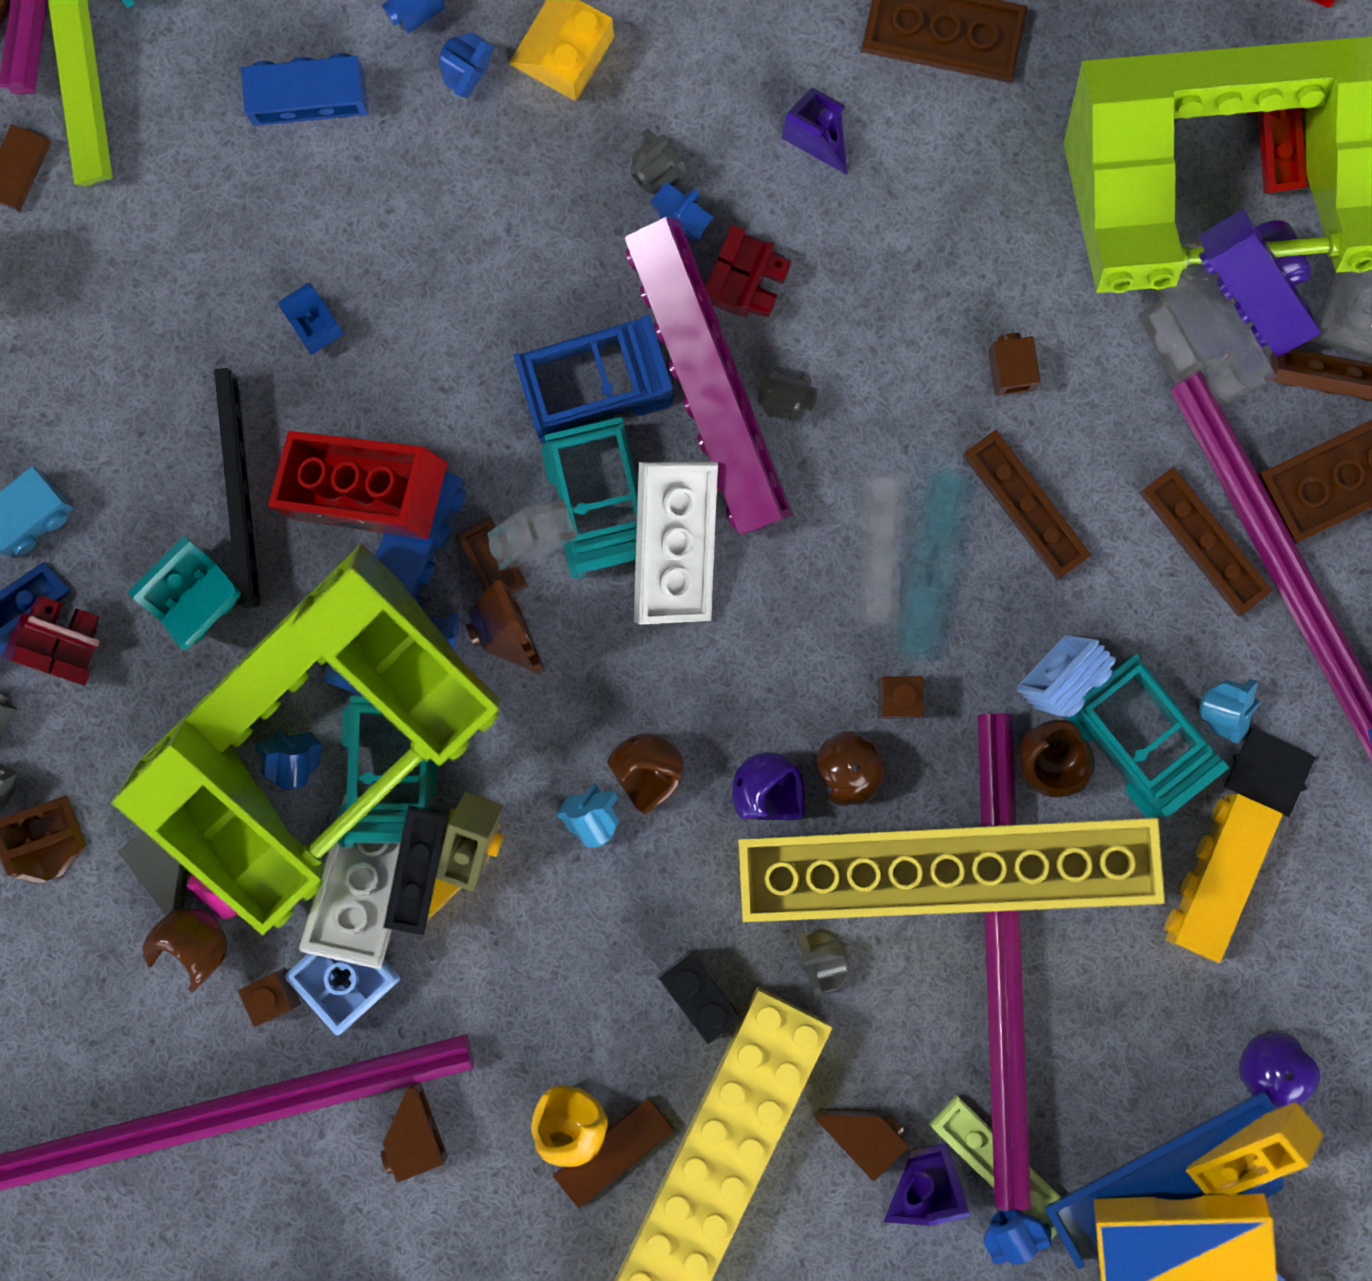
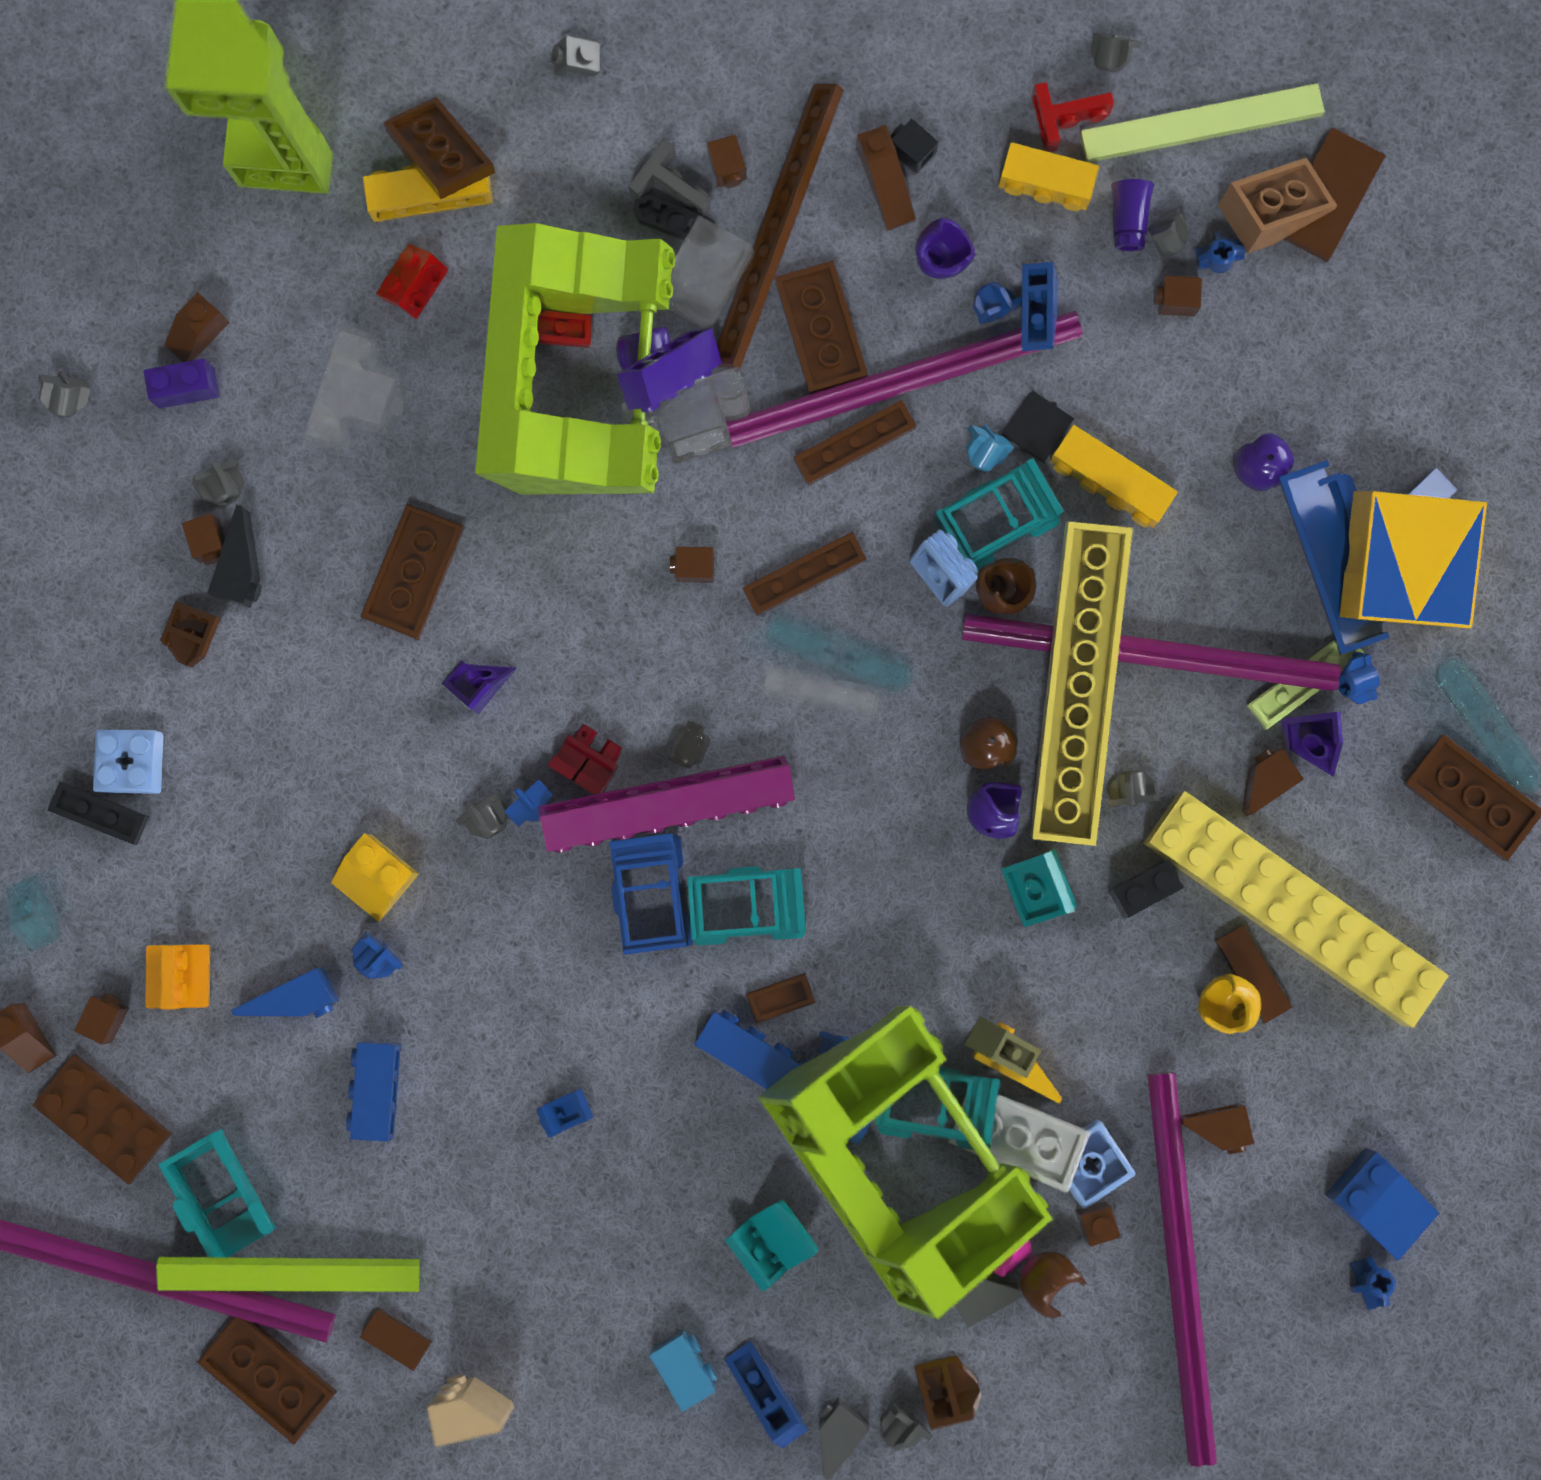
camera: 75 degrees left, 0 degrees up
dark red hips [2,595,101,686] -> none
black tile [214,368,261,609] -> none
blue piece [255,729,322,790] -> none
red brick [268,430,448,540] -> none
black tile [383,805,449,935] -> none
reddish brown wedge [466,580,545,674] -> none
clear brick [487,499,577,570] -> none
dark azure piece [556,784,619,848] -> none
reddish brown piece [607,733,684,815] -> none
white tile [634,461,718,625] -> none
reddish brown brick [878,676,924,719] -> none
yellow slope [1186,1102,1324,1195] -> none
none -> teal bracket [1001,848,1078,927]

